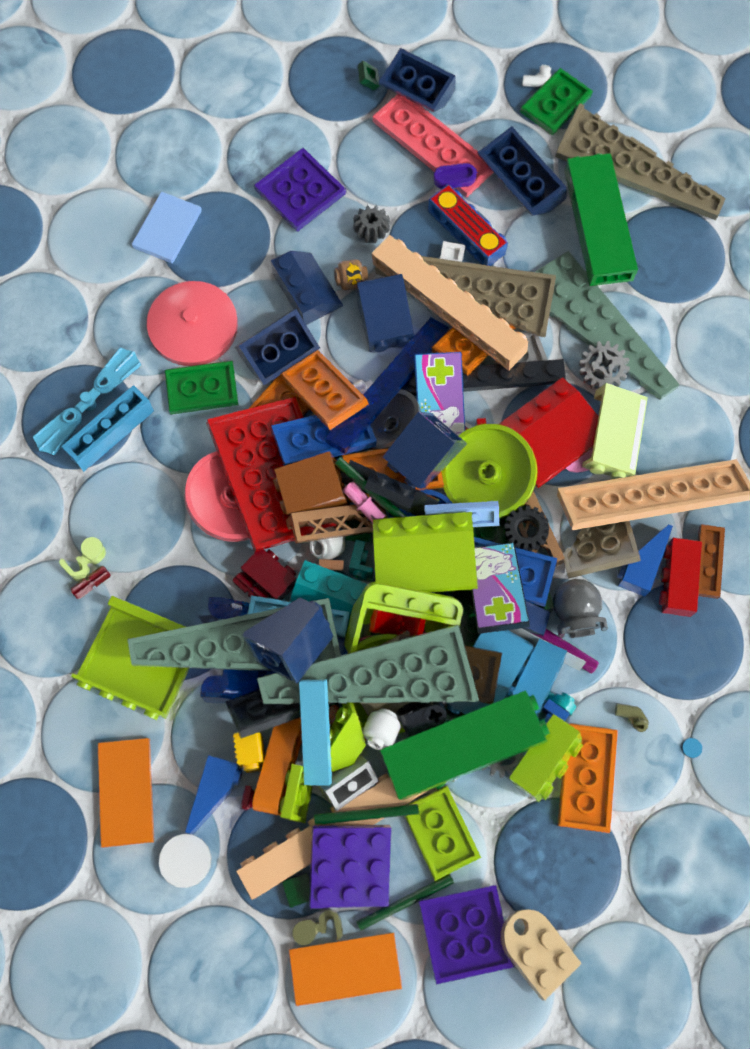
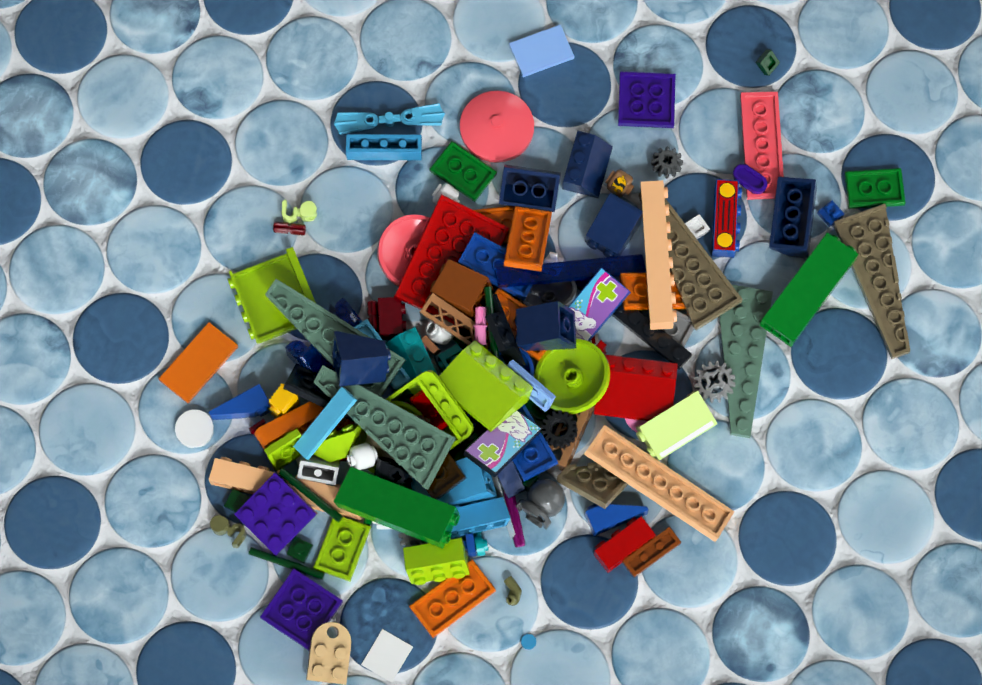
camera: 45 degrees right, 0 degrees up
orange tile [289,932,402,1006] -> none
dark blue slope [379,48,456,112] -> none
white arm [522,65,551,87] -> none
none -> dark green plate [286,536,313,563]
none -> white sticker [361,629,413,682]
none -> white head [431,183,460,204]
none -> blue tile [817,200,844,227]

